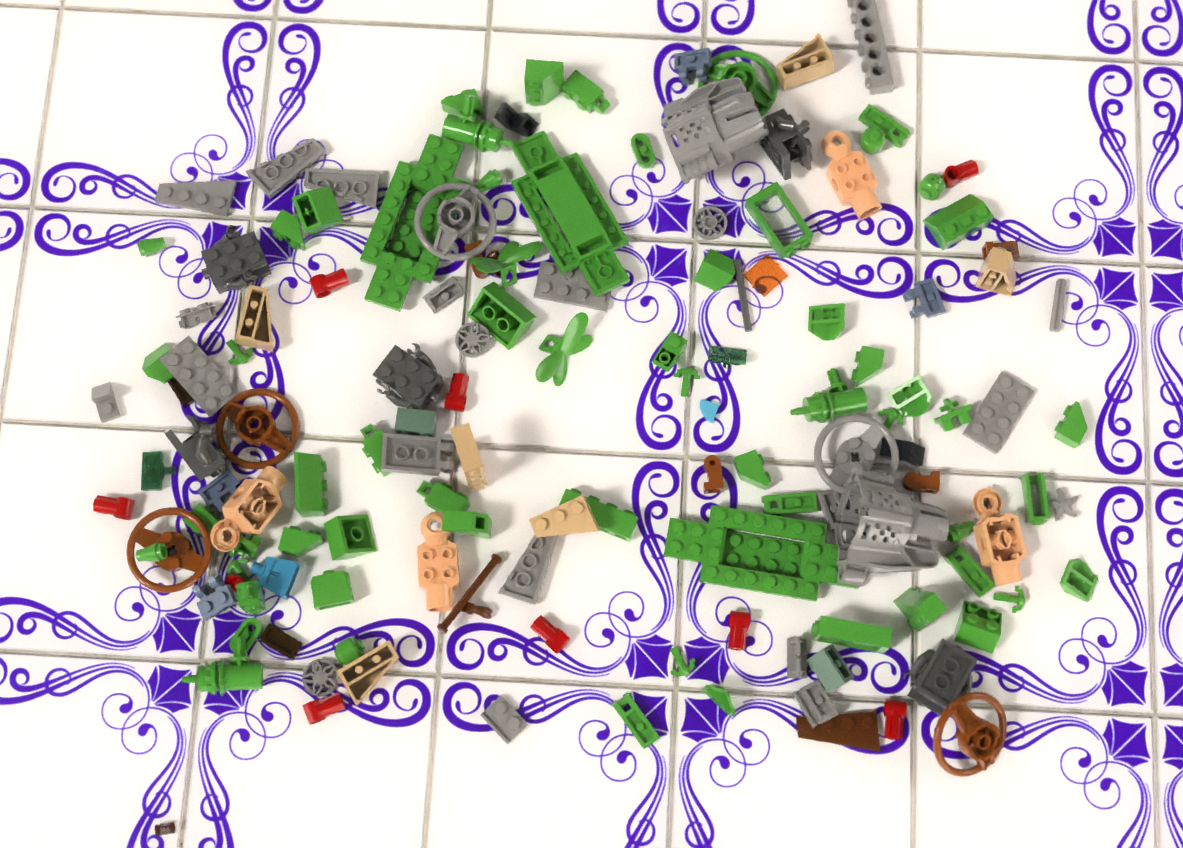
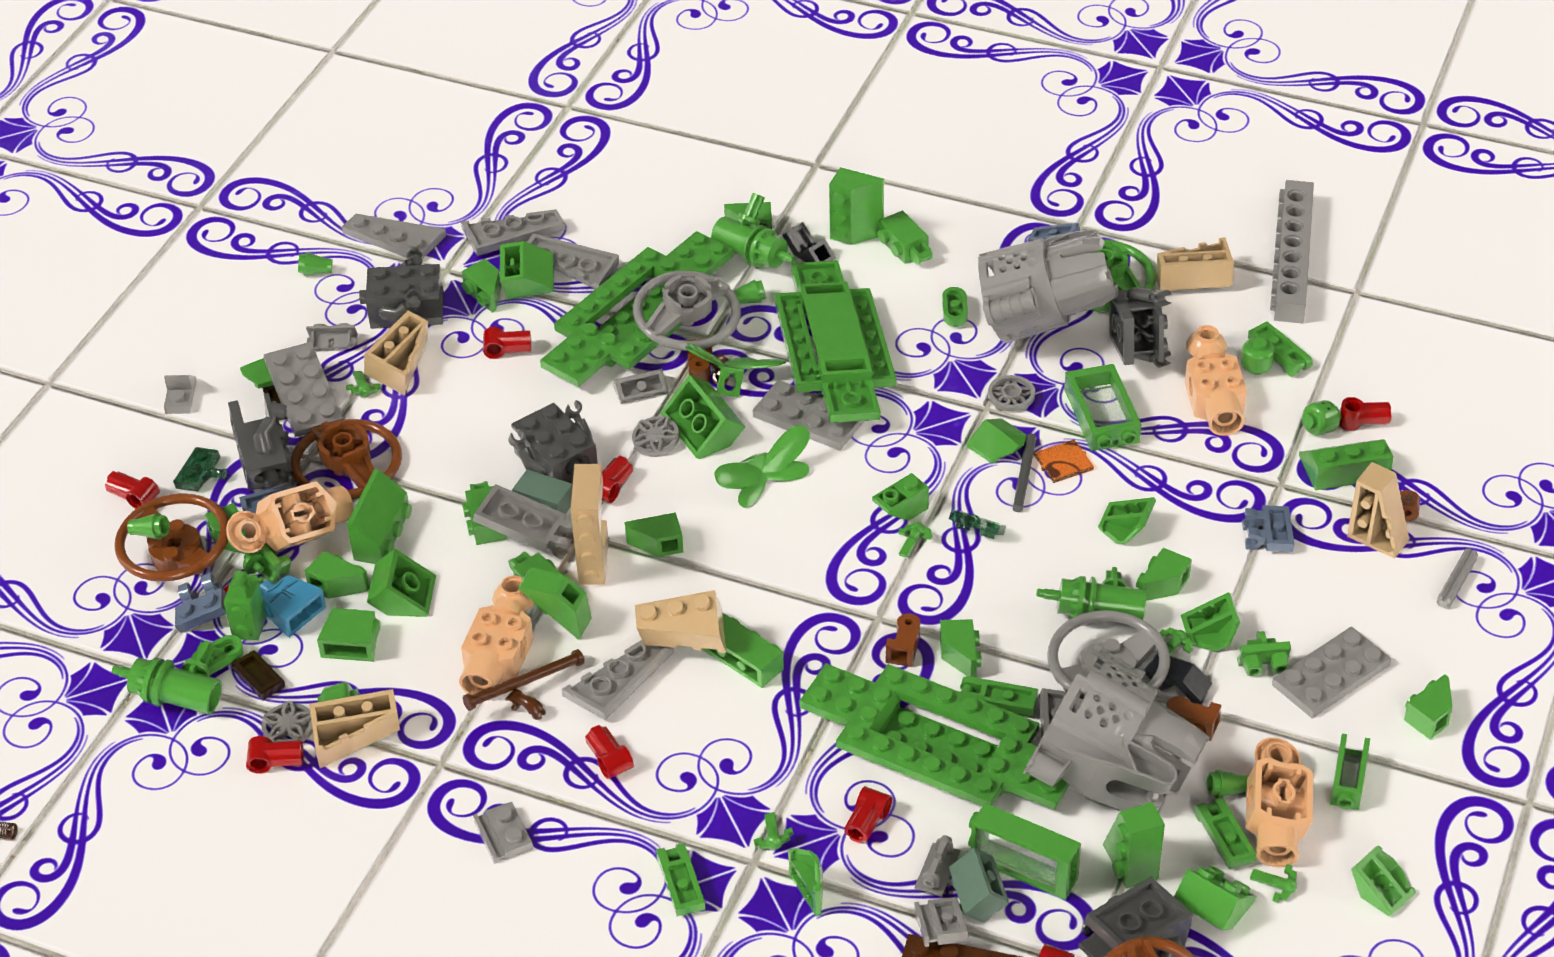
camera: 20 degrees right, 30 degrees down
medium azure tile [700,399,719,424] -> none
light grey animal [1048,488,1078,522] -> none
none -> bright green slope [624,512,684,557]

